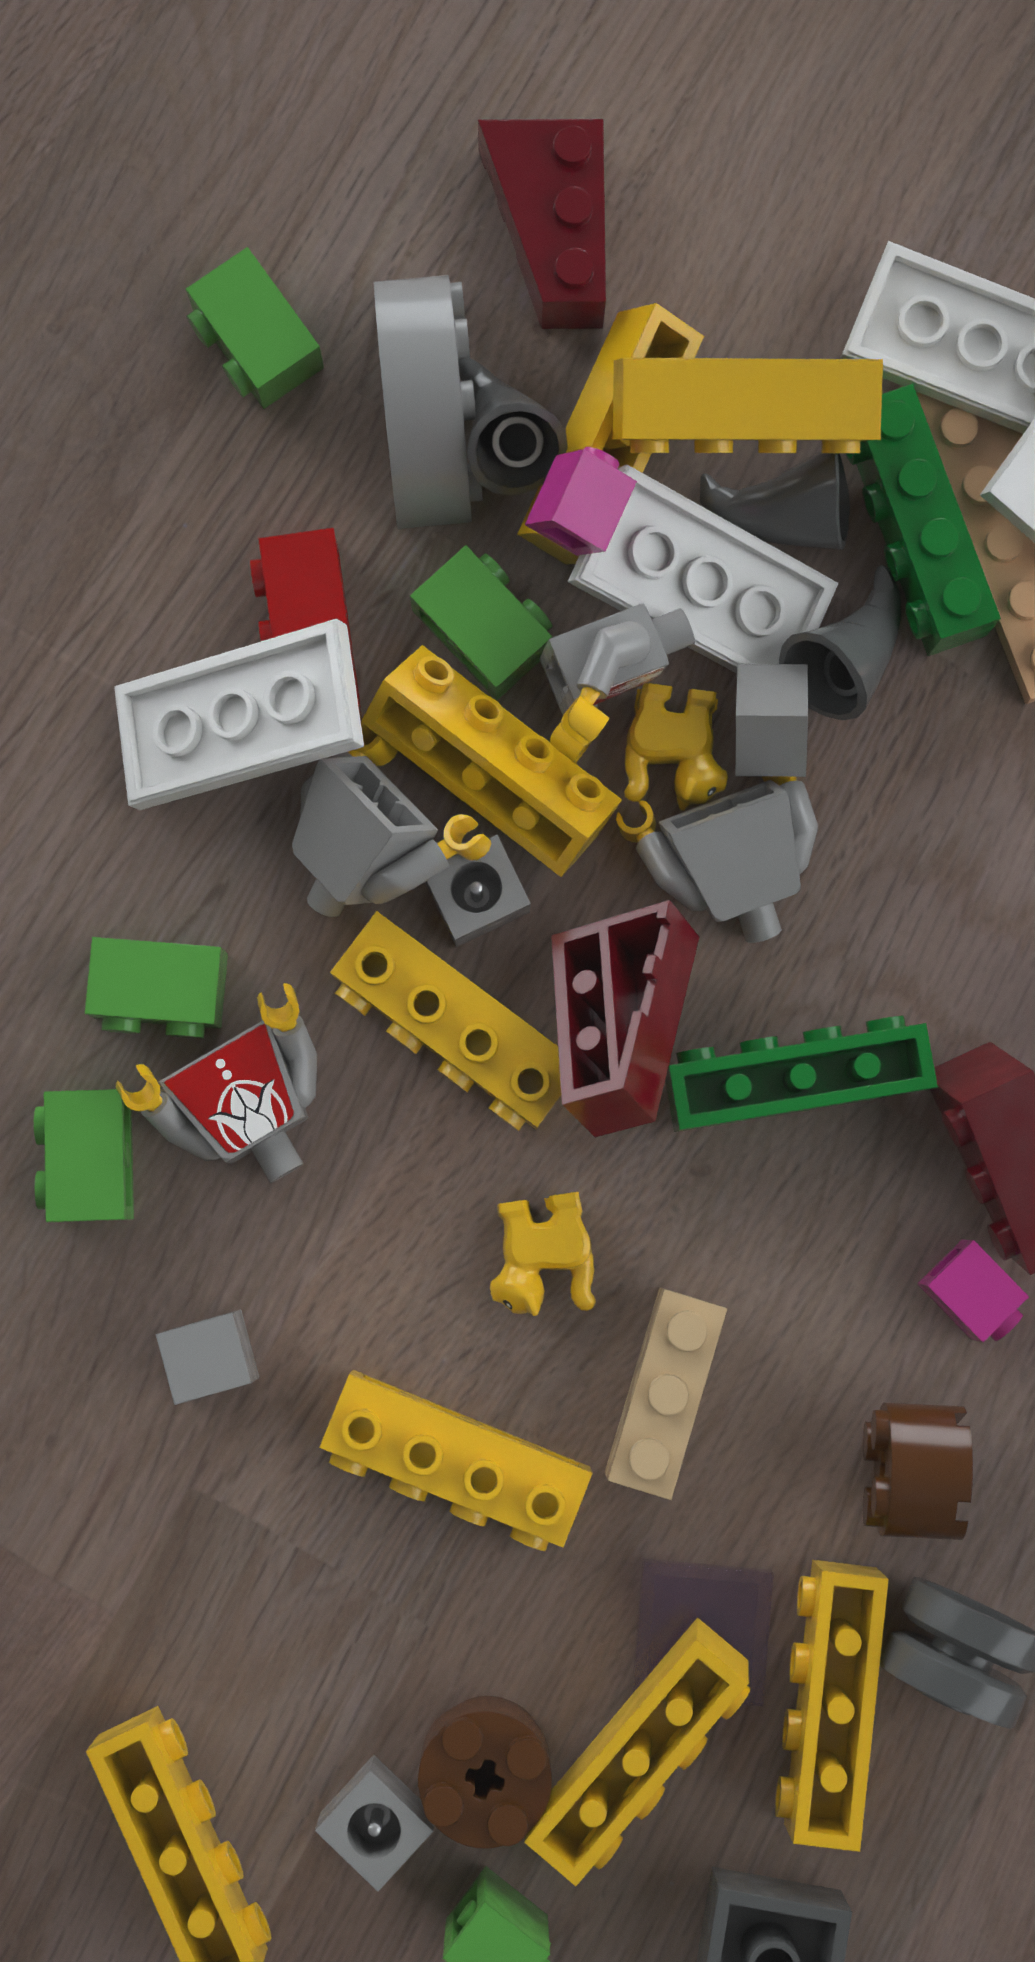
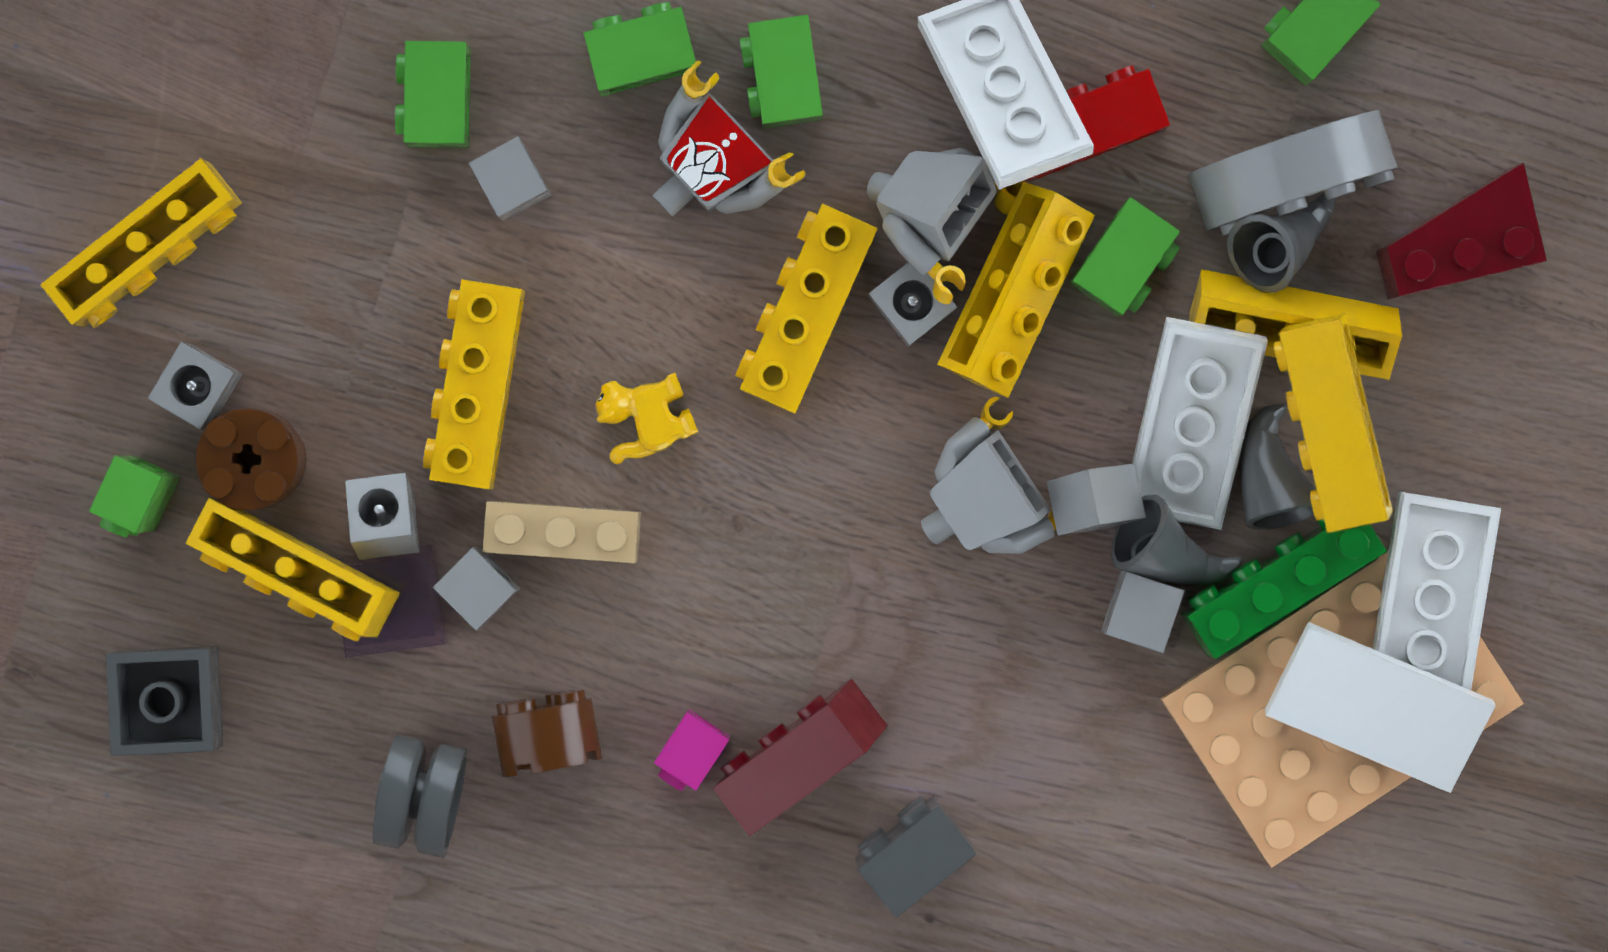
camera: 80 degrees right, 5 degrees up
dark pink brick [525,447,637,556] -> none
light grey torso [539,604,695,763] -> none
dark red wedge [551,900,700,1138] -> none
yellow animal [624,683,728,810] -> none
green brick [665,1015,938,1132] -> none
yellow brick [775,1560,889,1852] -> none
none -> light grey piece [345,473,420,560]
none -> bright green brick [395,41,471,148]
none -> light grey piece [433,546,521,630]
none -> light grey piece [1101,570,1184,653]

